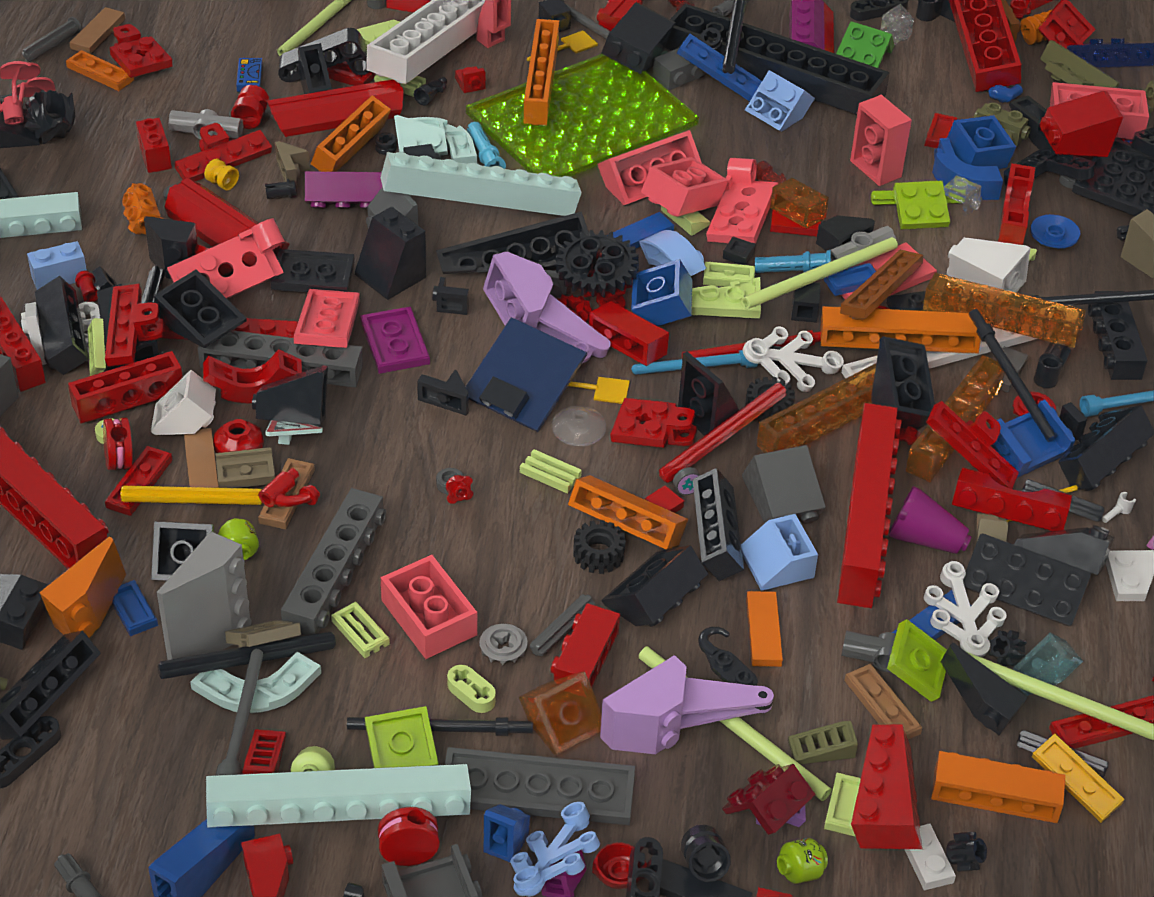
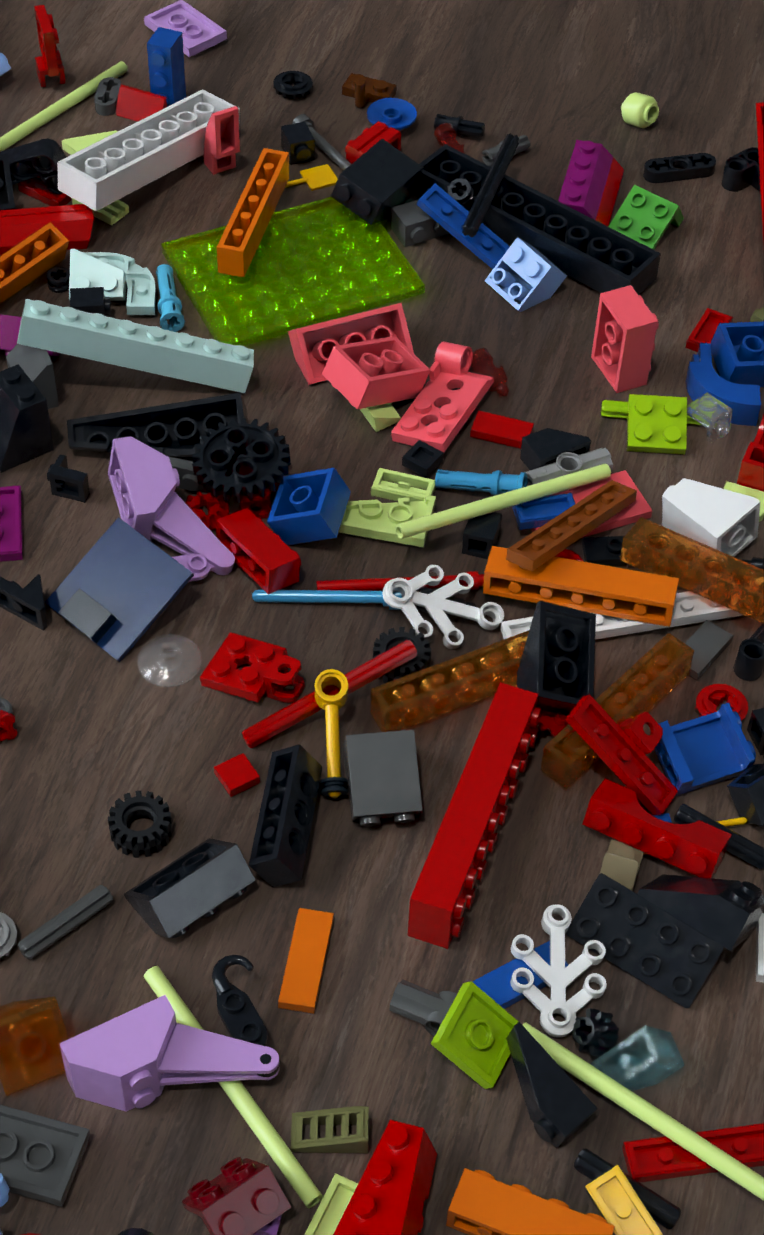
camera: 10 degrees right, 5 degrees up
black piece [414,77,447,105] -> none
red bracket [455,66,486,93] -> none
yellowish green tile [520,449,582,494] -> none
red brick [551,603,620,698] -> none
yellow piece [568,377,630,404] -> none
orange brick [568,475,688,550] -> none
blue tile [613,212,674,248] -> none
light blue brick [639,230,706,276] -> none
tile [673,467,700,495] -> none
black slope [678,351,739,436] -> none
light blue slope [741,514,818,591] -> none
clear orange brick [770,178,829,229] -> none
medium nougat tile [844,663,922,740] -> none
clear brick [881,4,914,45] -> none
magenta cone [889,486,972,554] -> none
black bar [968,309,1057,442] -> none
none -> yellow piece [315,669,348,798]

